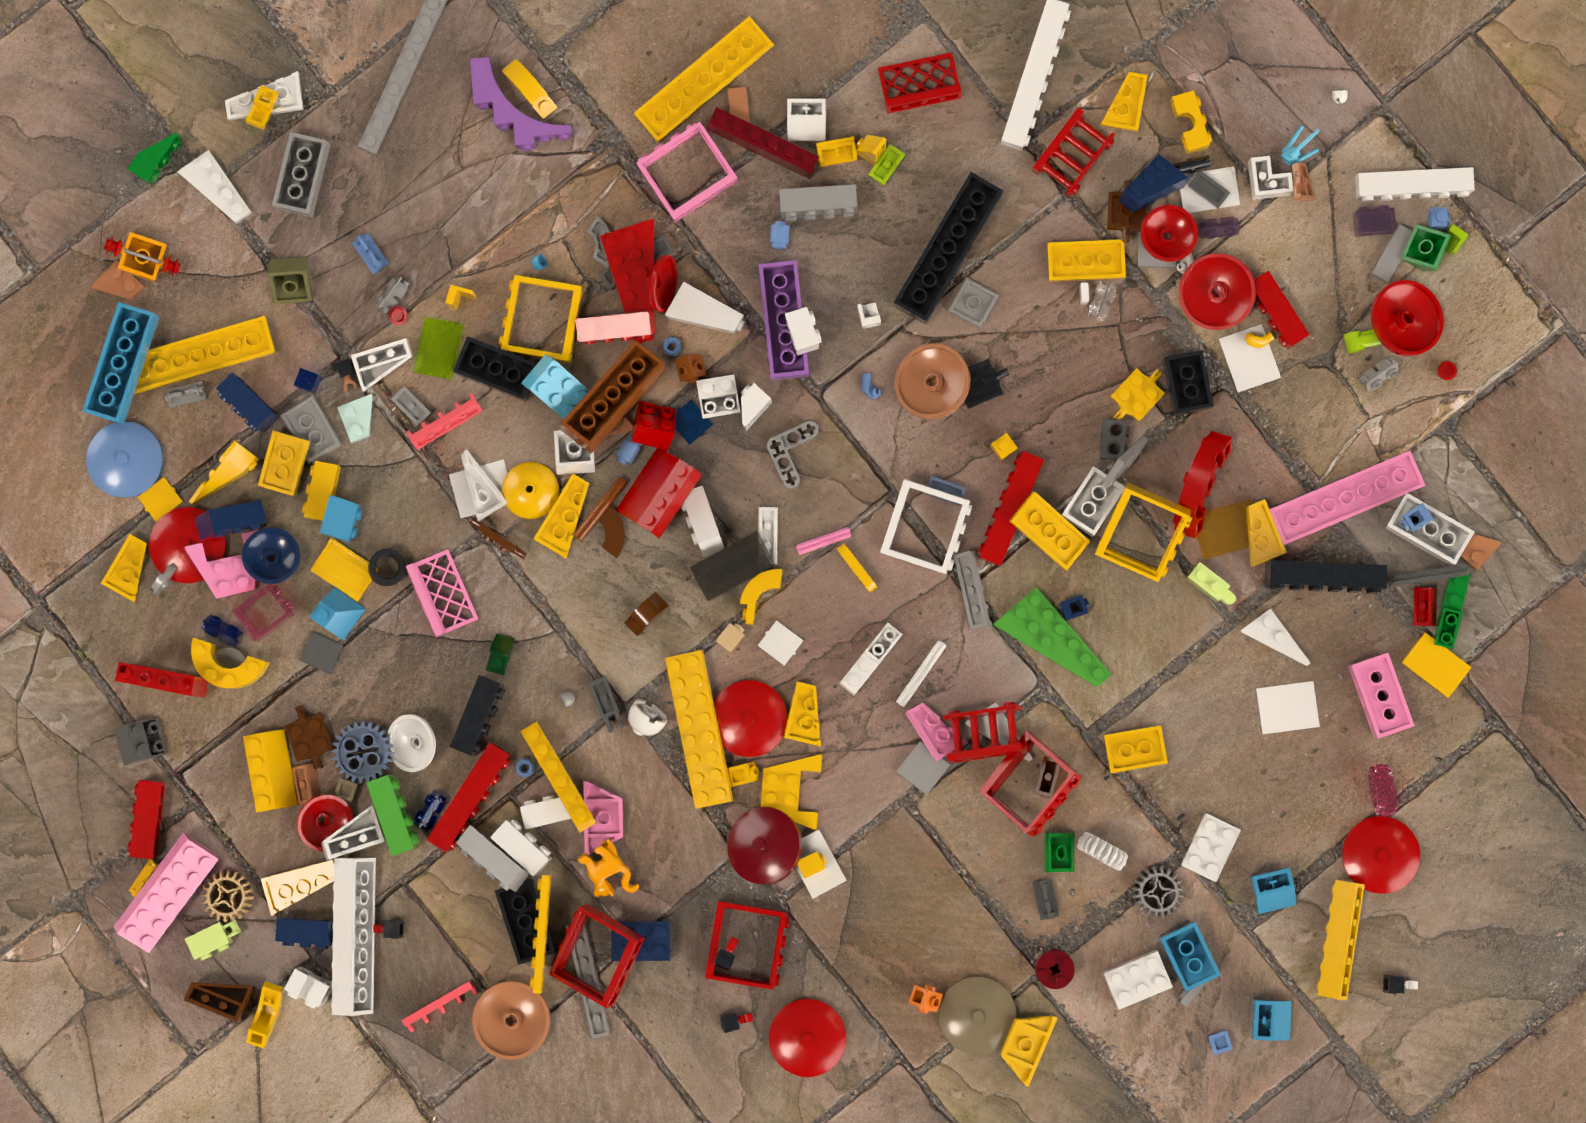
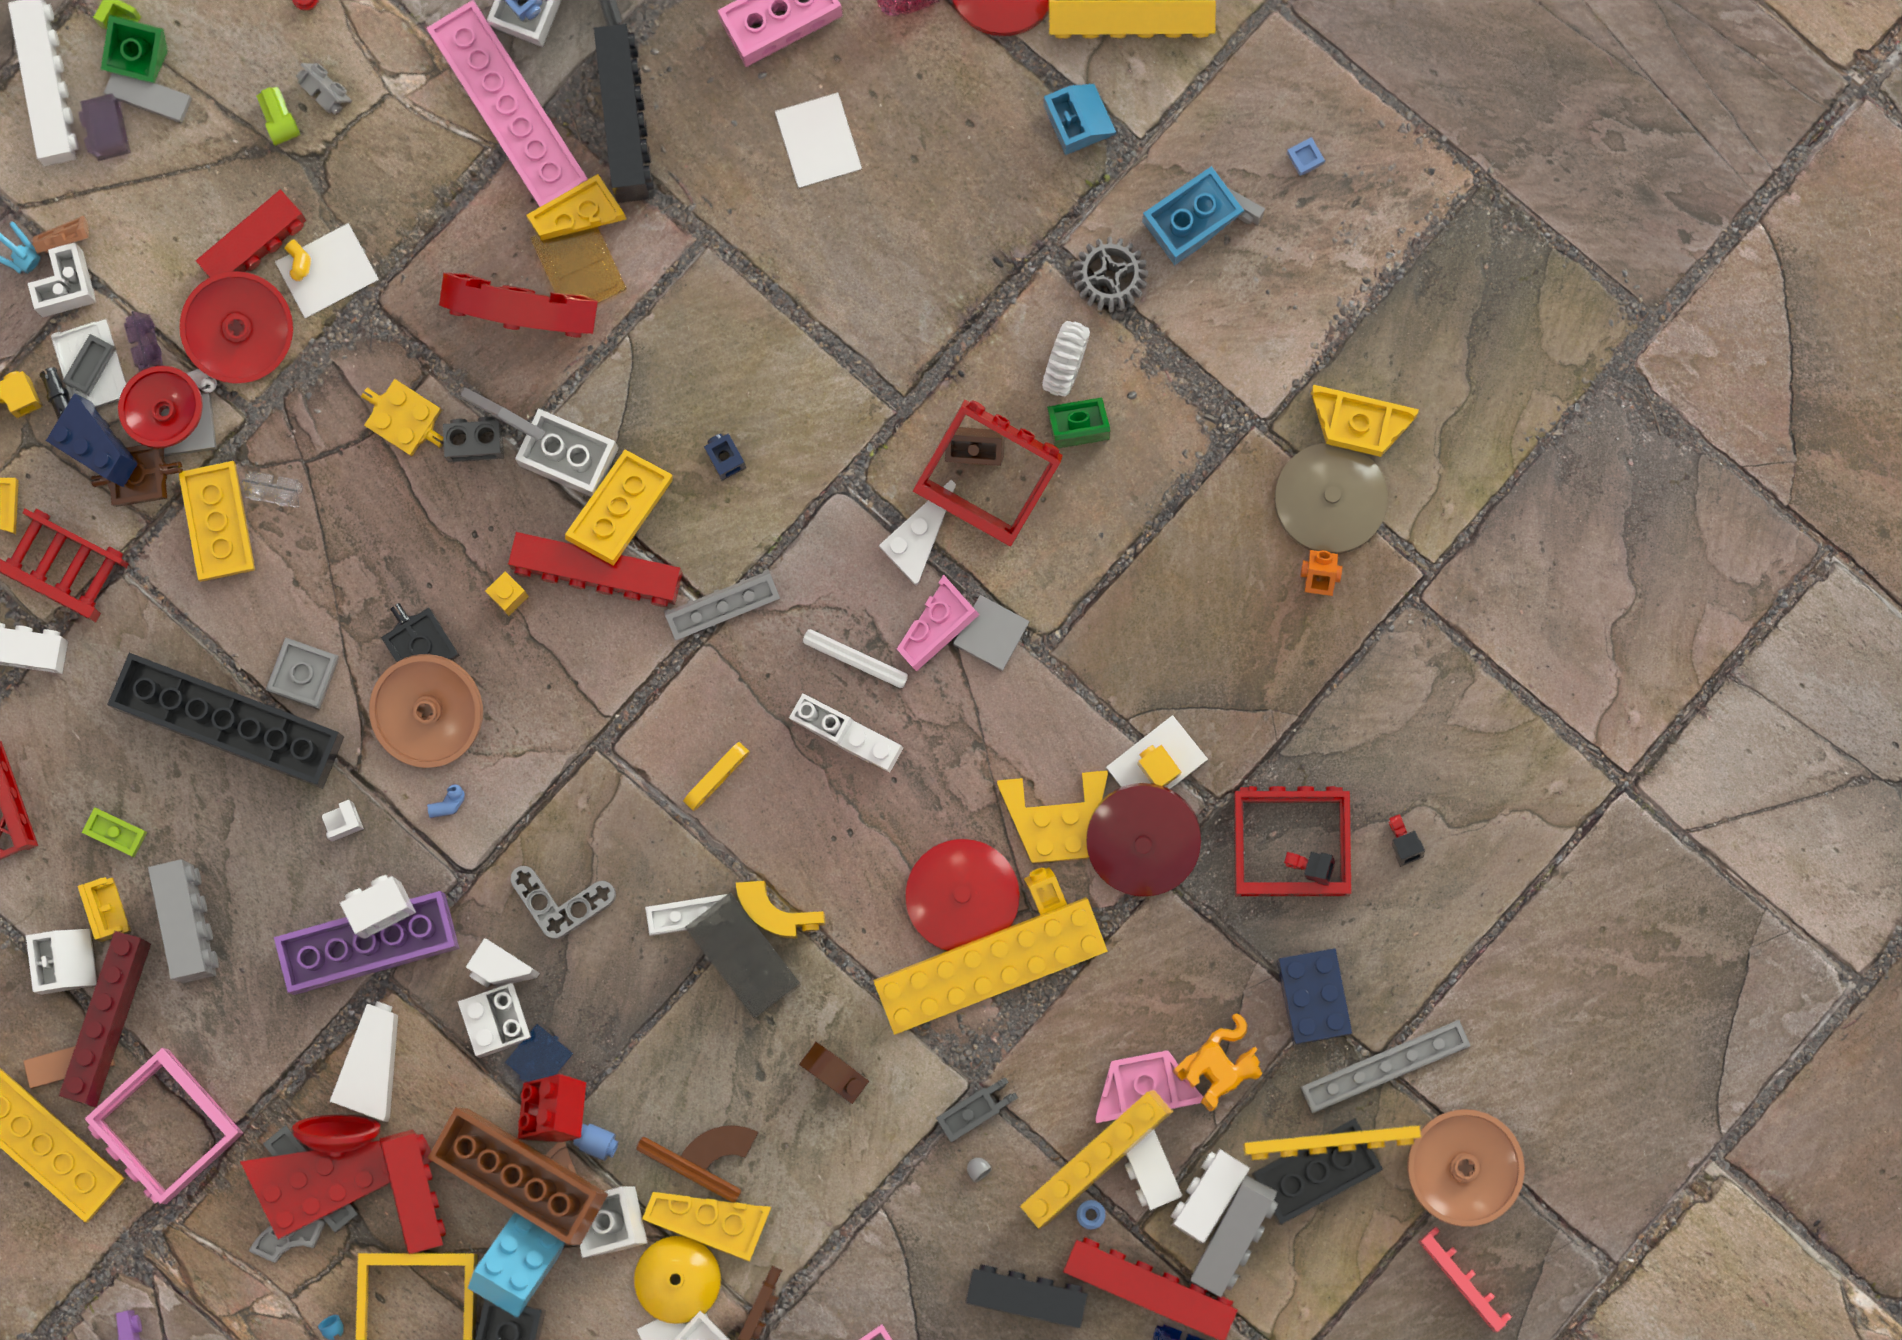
camera: 105 degrees left, 5 degrees down
dark green slope [486,634,515,676] -> none
red window [549,904,645,1008] -> none
red slope [616,448,702,539] -> none
white cylinder [628,699,667,736] -> none
medium blue plate [662,337,682,356] -> none
dark orange brick [675,353,707,384] -> none
white wedge [681,486,725,557] -> none
tan brick [716,623,745,653] -> none
white piece [758,620,803,666] -> none
red dish [769,998,846,1077] -> none
medium blue brick [770,221,790,250] -> none
yellow wing [783,681,821,746] -> none
bright pink axle [796,527,851,555] -> none
yellow slope [856,135,887,166] -> none
white window [880,479,973,574] -> none
sand blue plate [924,476,967,506] -> none
red fence [943,702,1027,763] -> none
bright green wing [993,587,1112,687] -> none
dark grey hinge [1033,878,1059,920] -> none
dark red brick [1034,949,1075,989] -> none
white tile [1079,283,1089,305] -> none
yellow window [1095,482,1192,582] -> none
white brick [1102,950,1173,1010] -> none
yellow plate [1103,725,1168,773] -> none
black brick [1162,350,1214,416] -> none
white plate [1181,813,1241,882] -> none
yellowish green brick [1186,562,1236,605] -> none
white wing [1240,609,1310,666] -> none
dark azure slope [1251,999,1292,1041] -> none
red dish [1371,280,1444,357] -> none
medium blue brick [1427,207,1450,231] -> none

